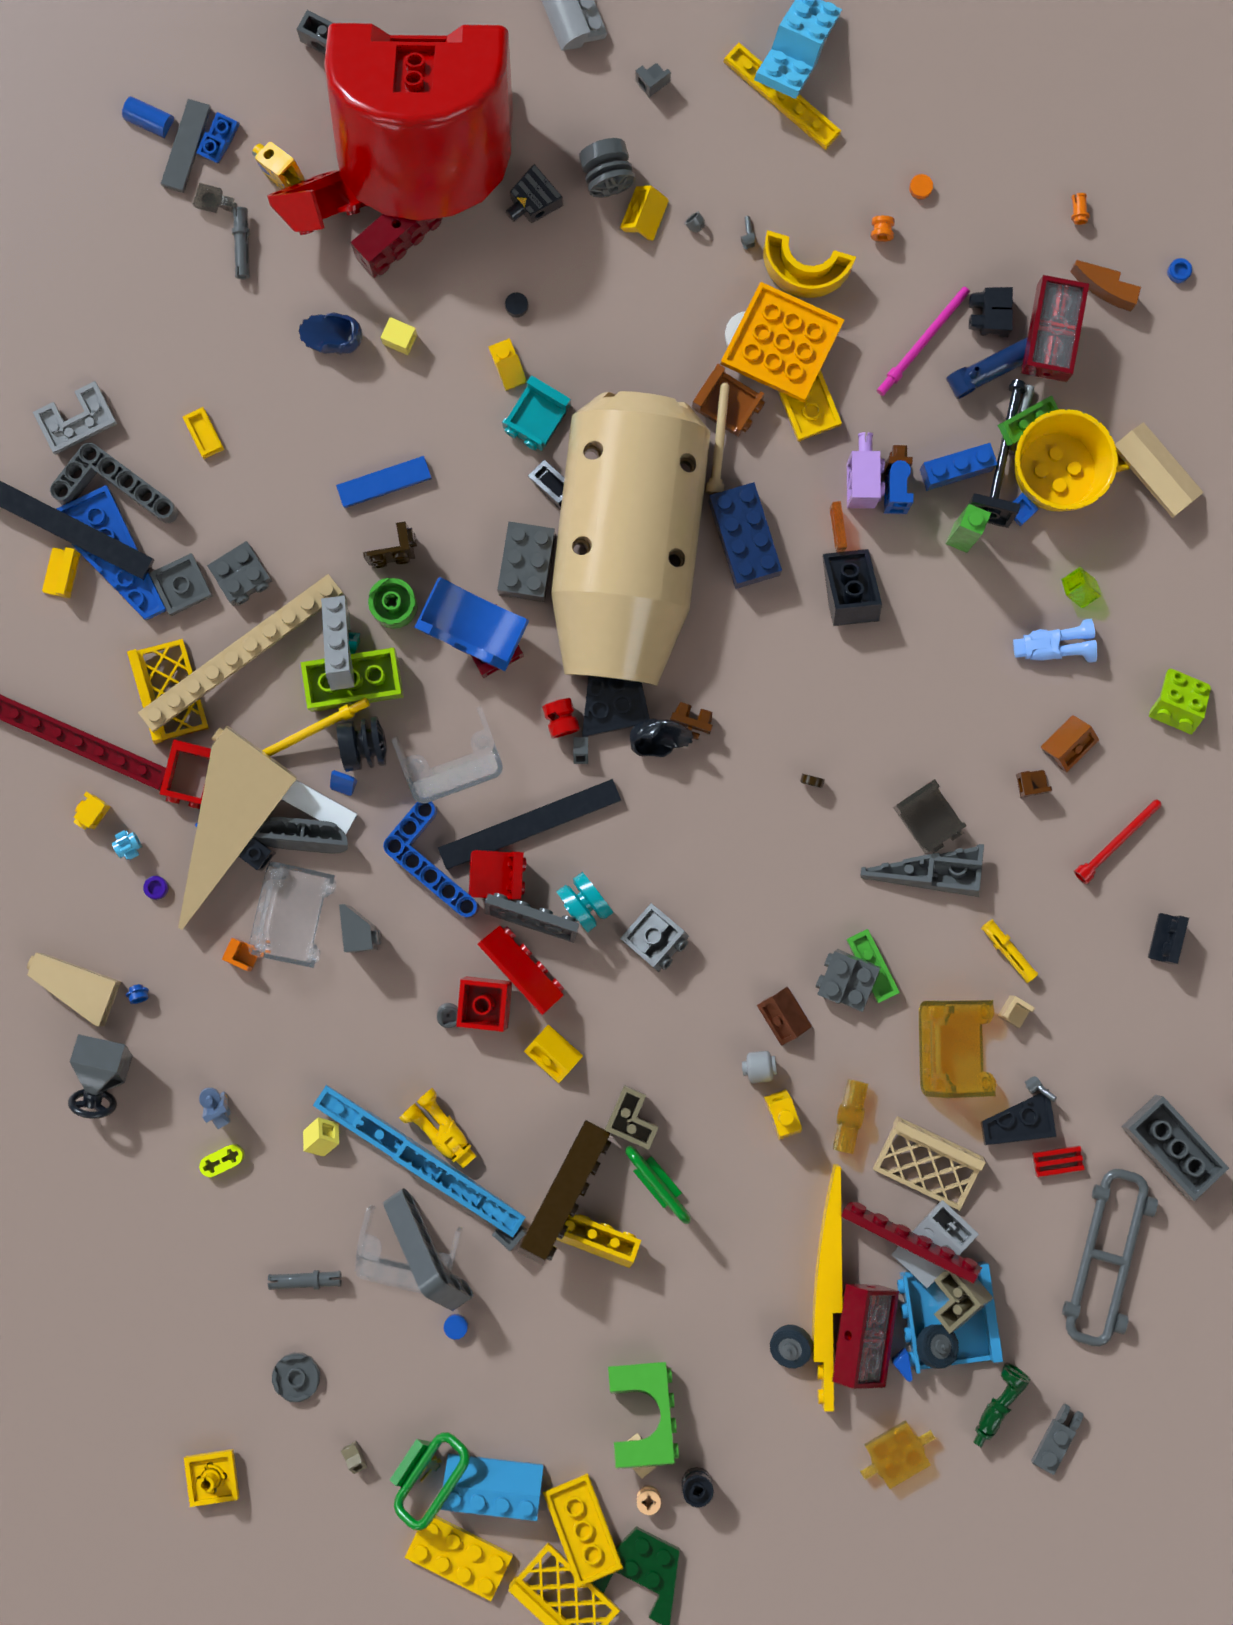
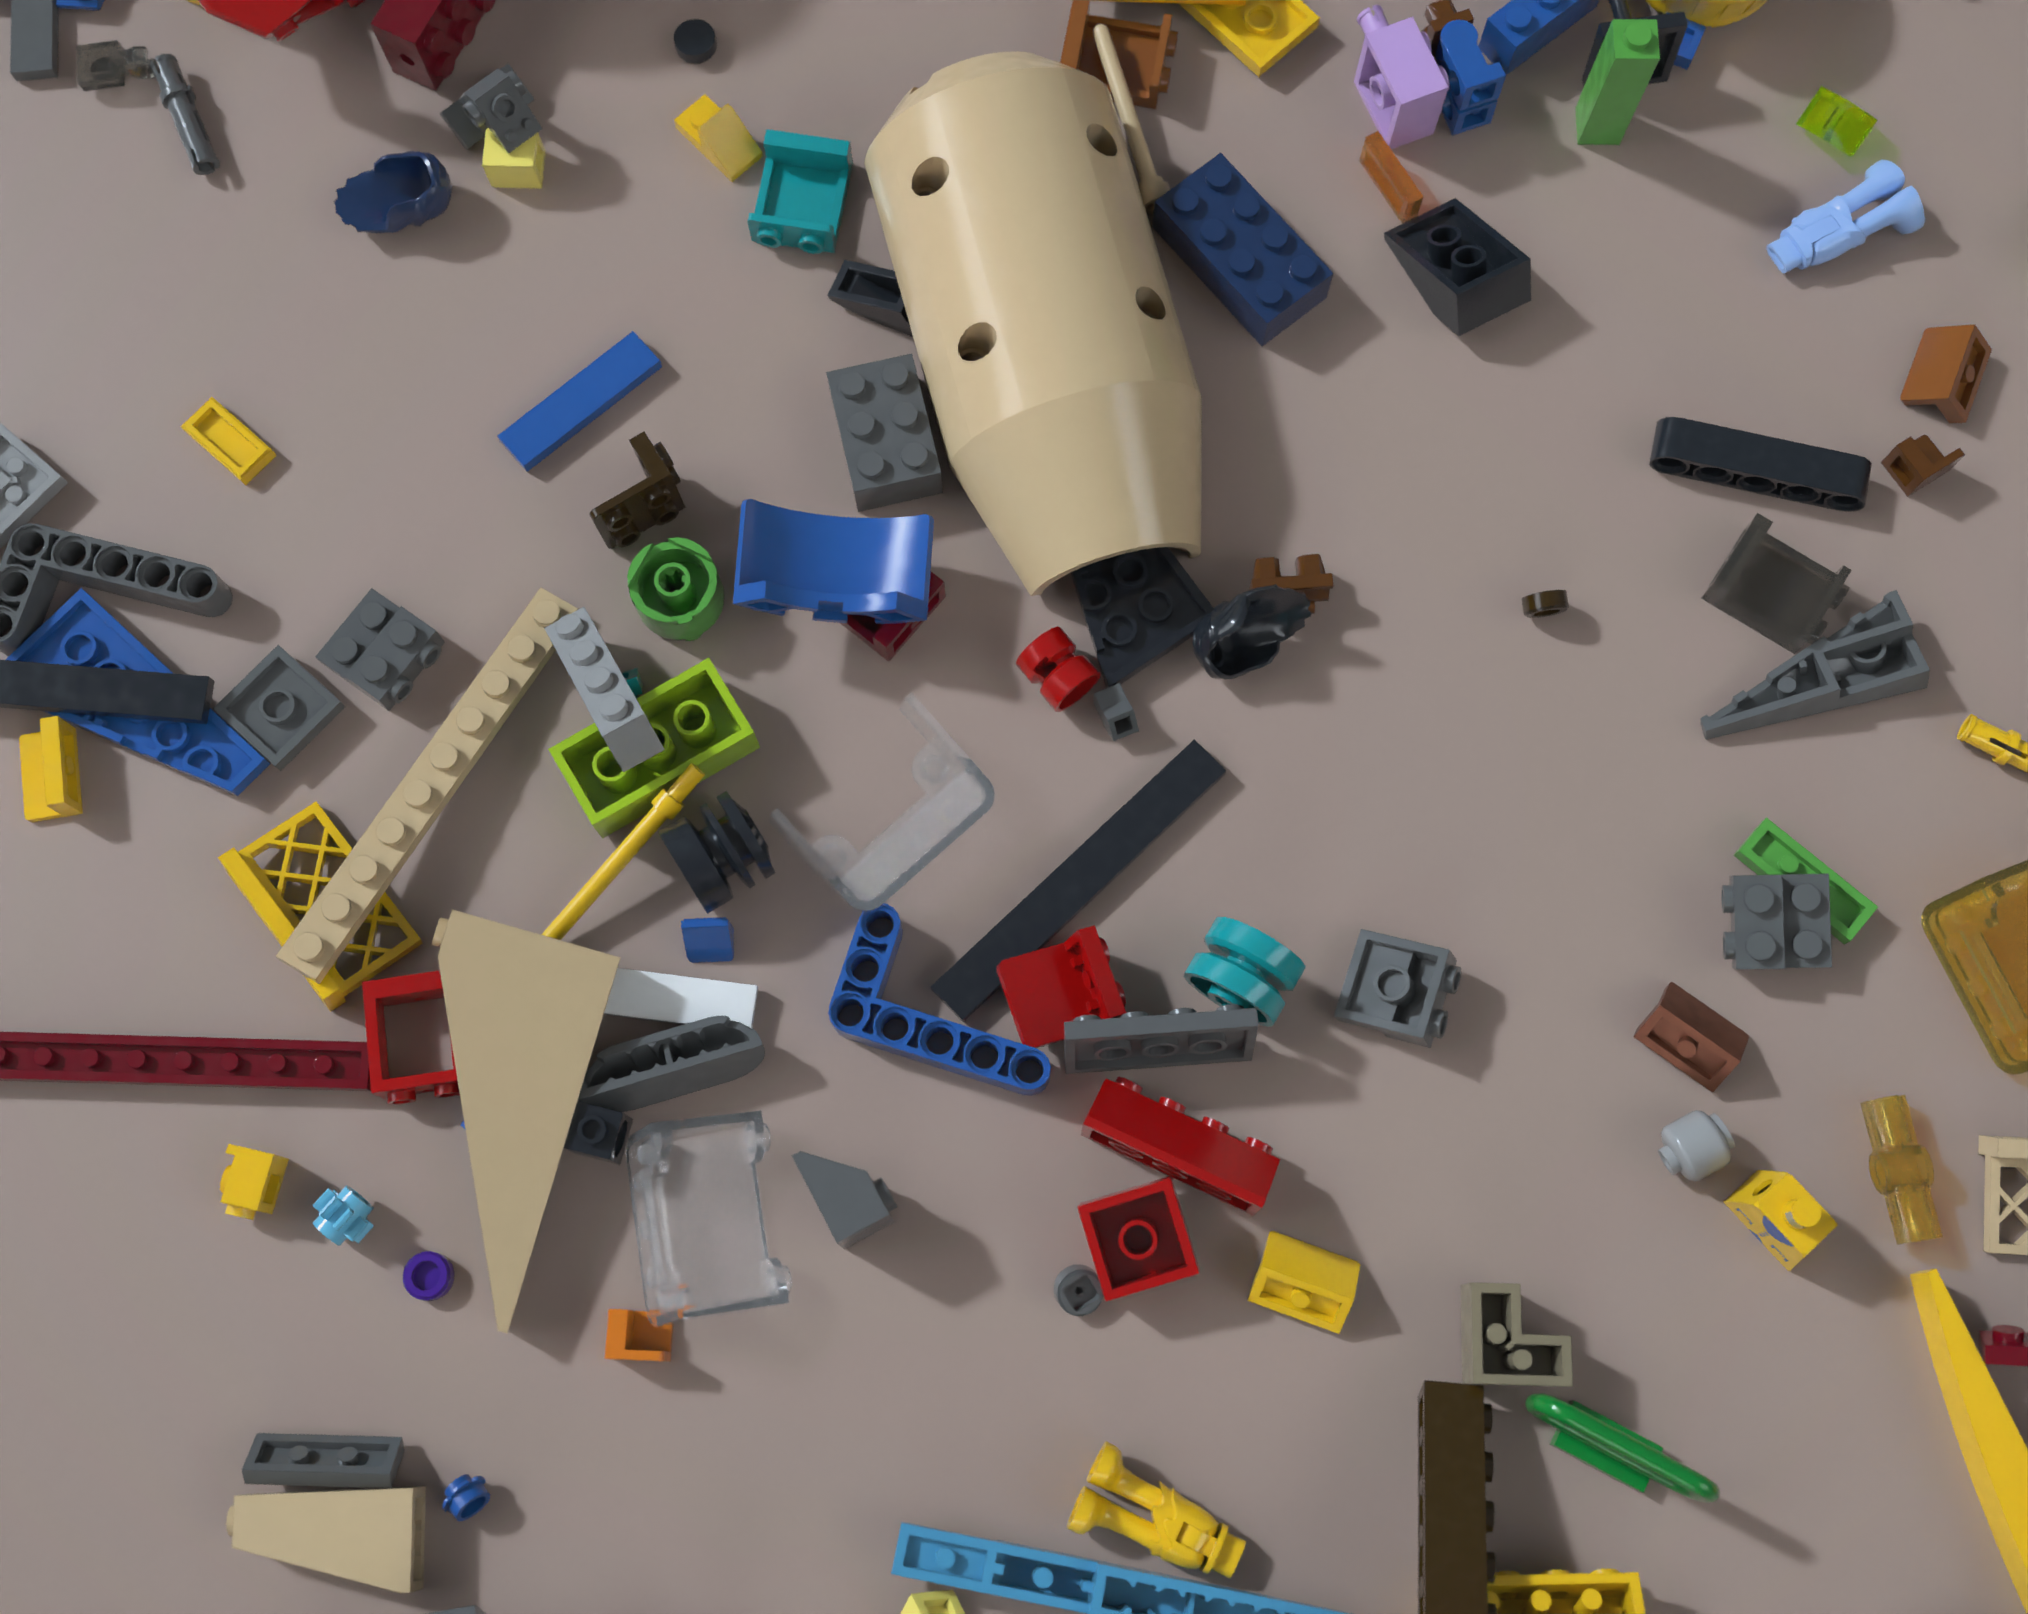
camera: 20 degrees left, 10 degrees down
none -> dark grey plate [242,1433,405,1488]
none -> dark grey tile [440,63,543,154]
none -> black beam [1649,417,1872,512]

